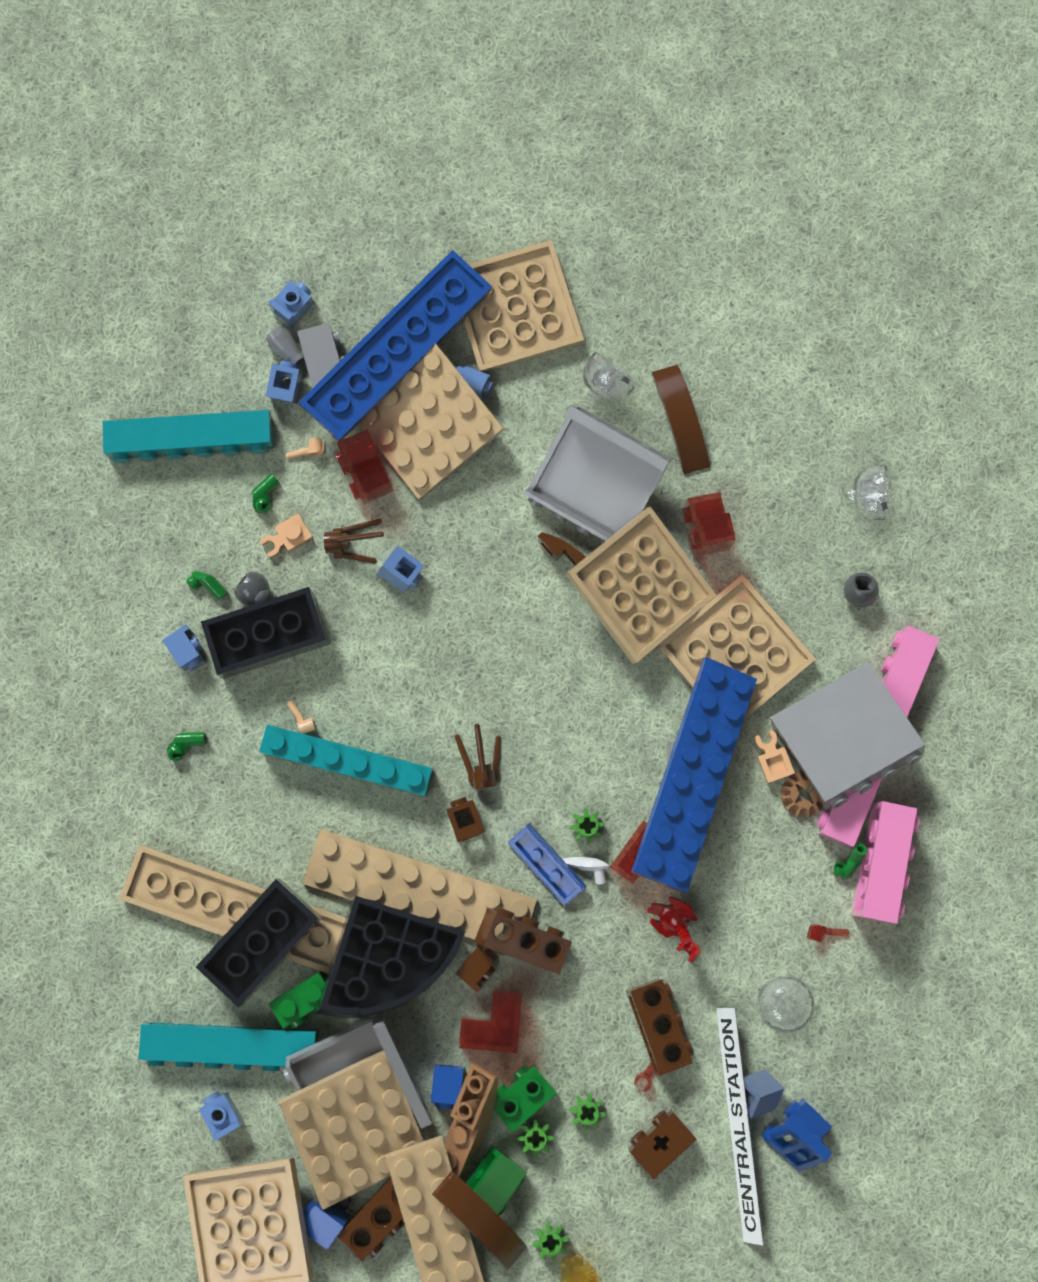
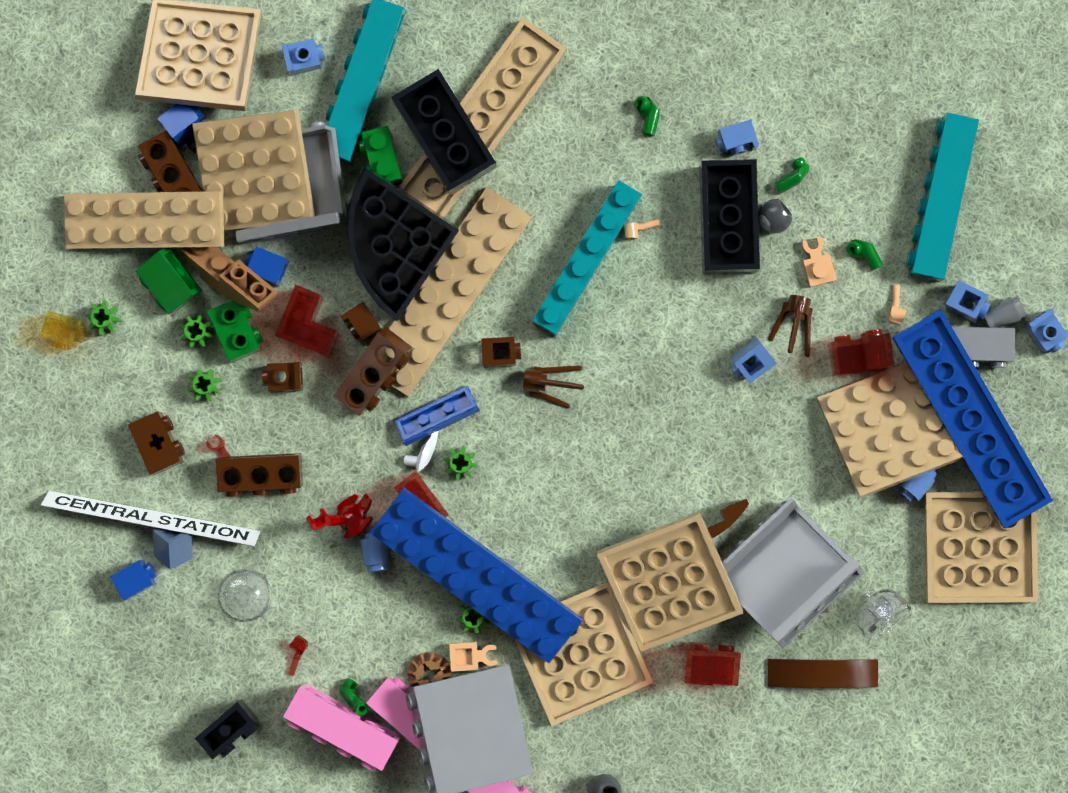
camera: 110 degrees right, 5 degrees up
reddish brown slope [432,1171,527,1270] -> none
blue plate [762,1116,832,1171] -> none
none -> black brick [195,699,259,760]
none -> reddish brown brick [262,362,303,392]
none -> medium blue brick [360,533,391,572]
none -> bright green gear [457,605,489,634]

